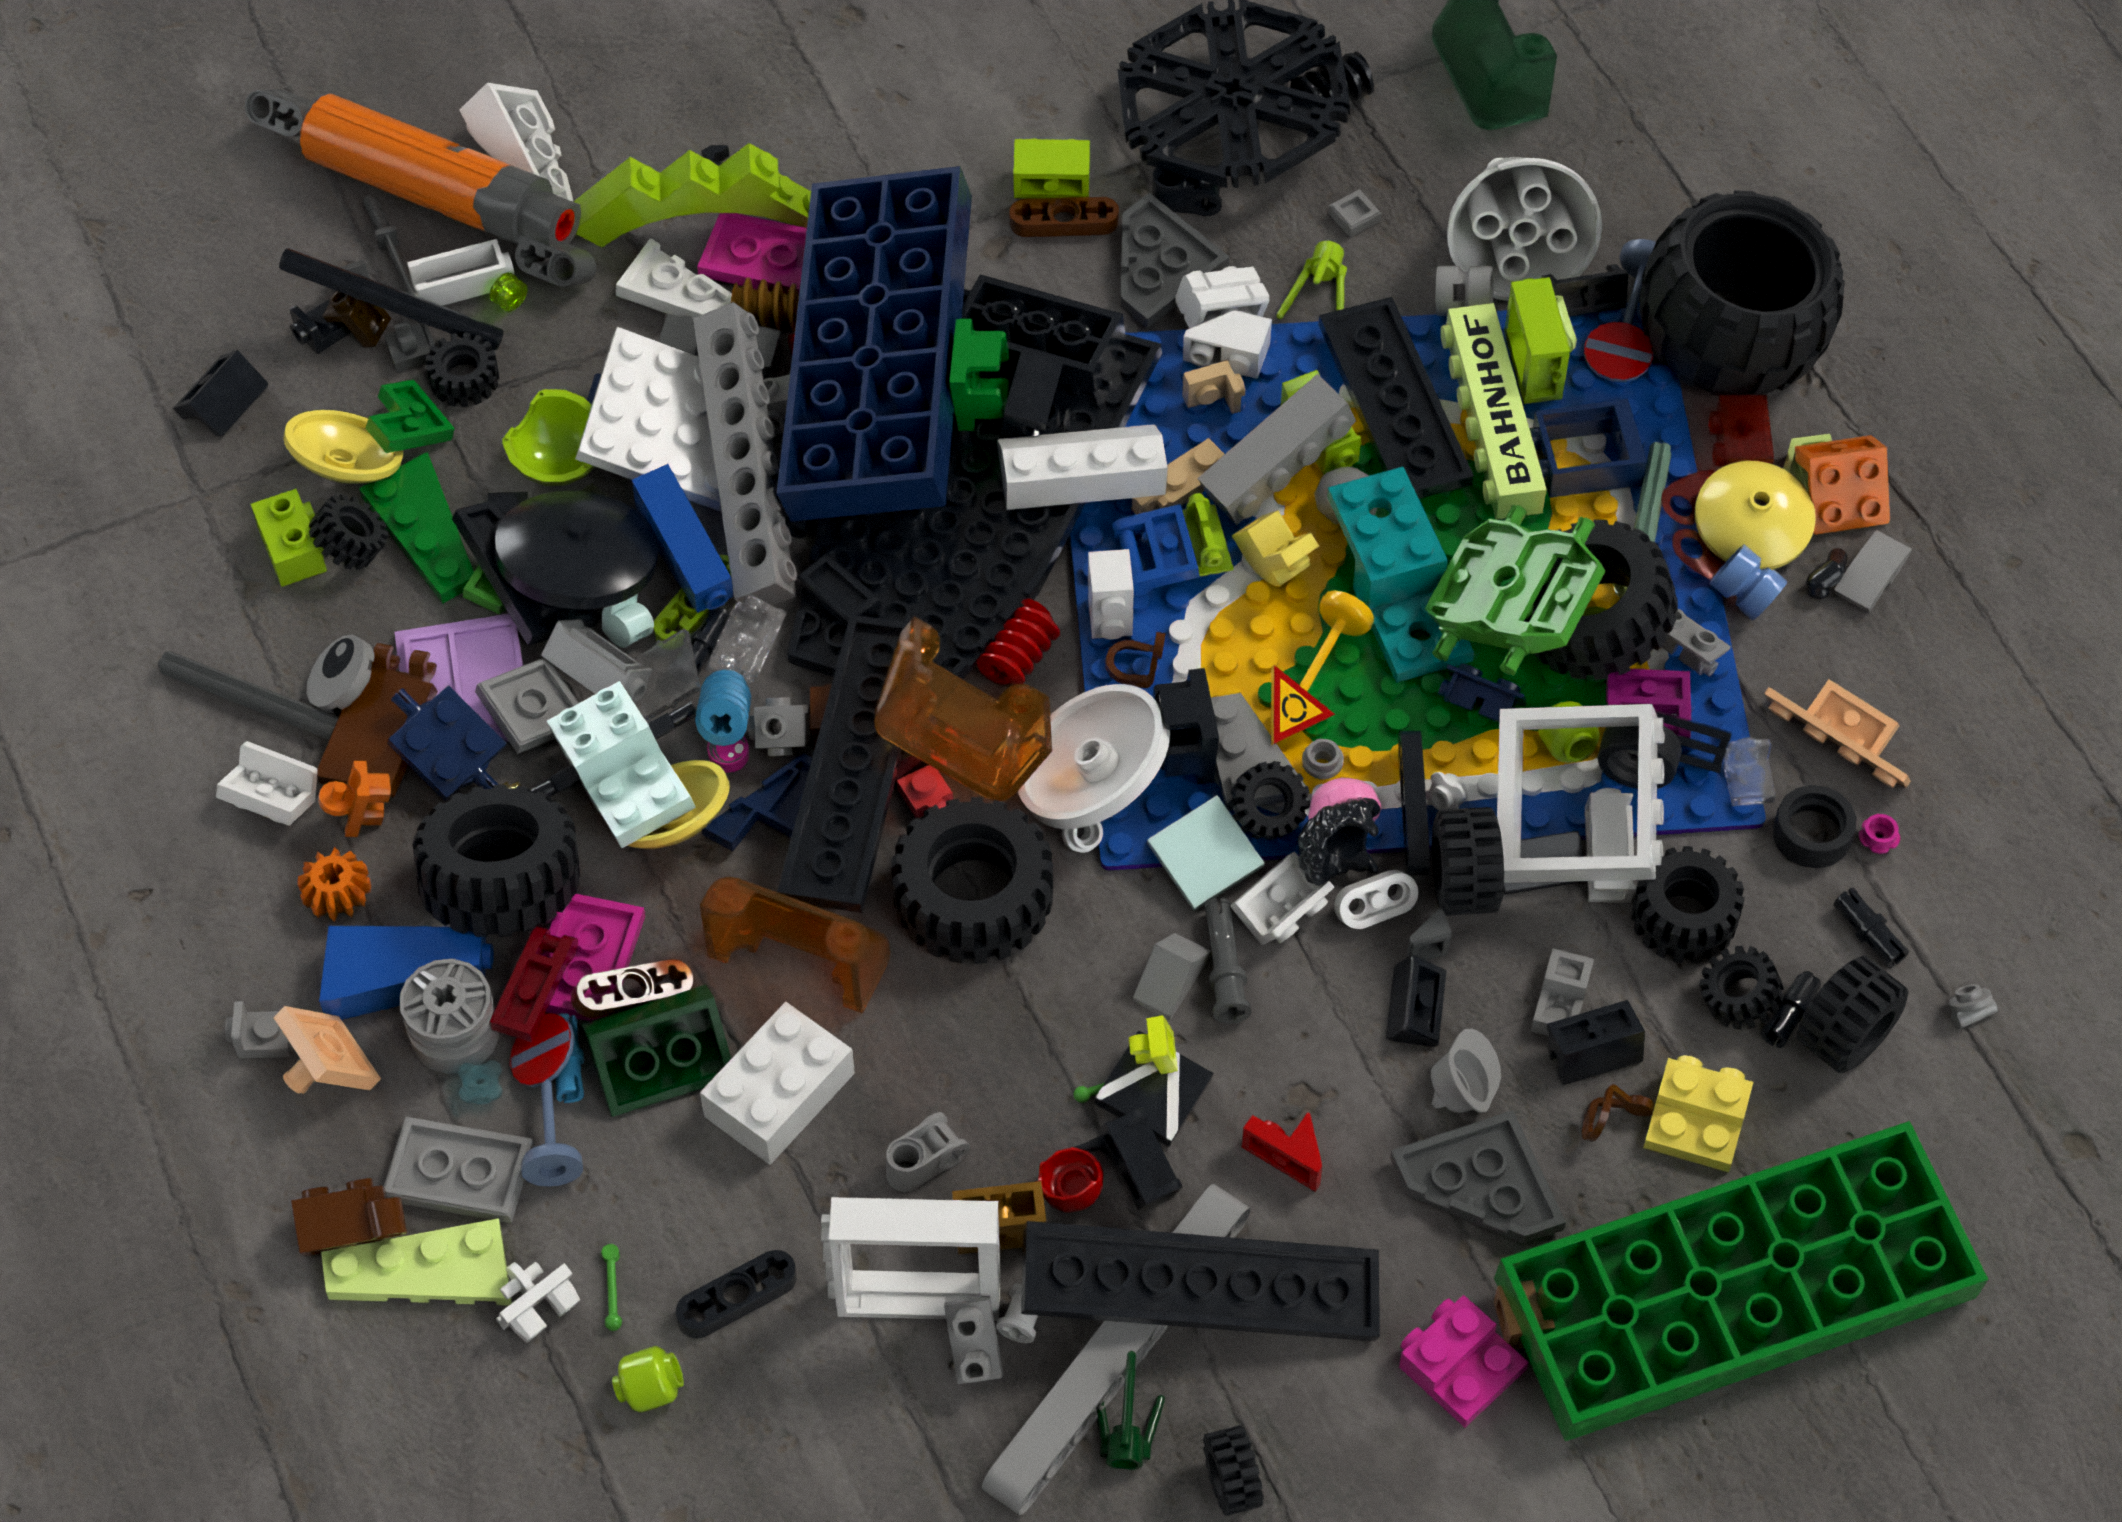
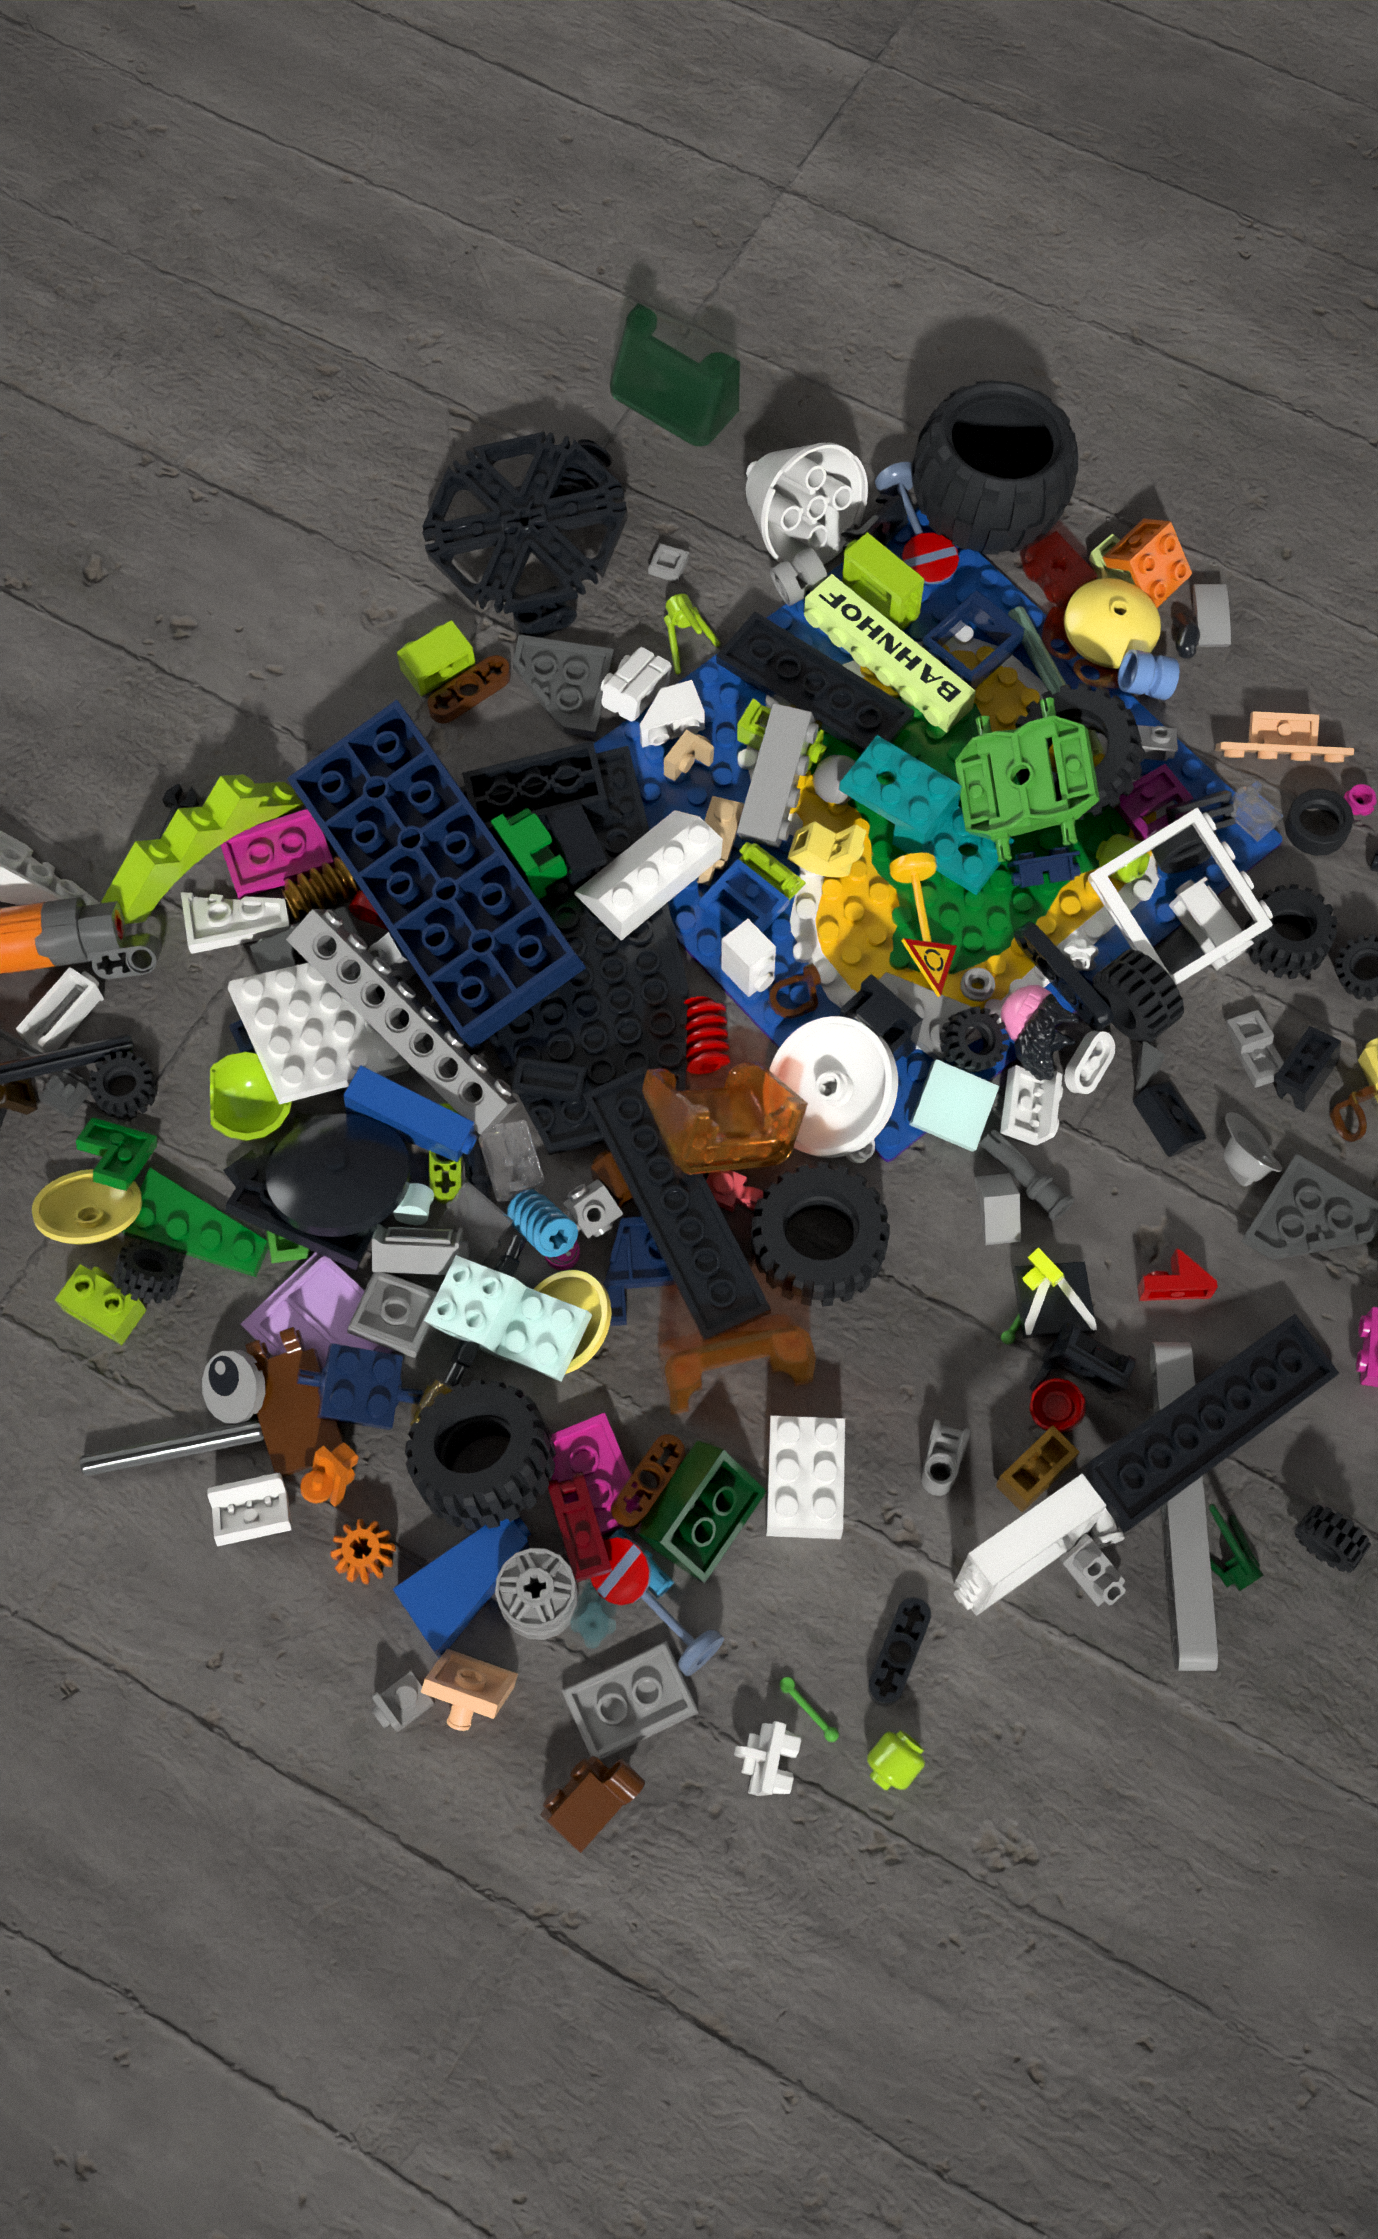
camera: 35 degrees left, 10 degrees up
yellowish green wing [321,1218,512,1306] -> none
clear neon green bush [489,273,528,312] -> none

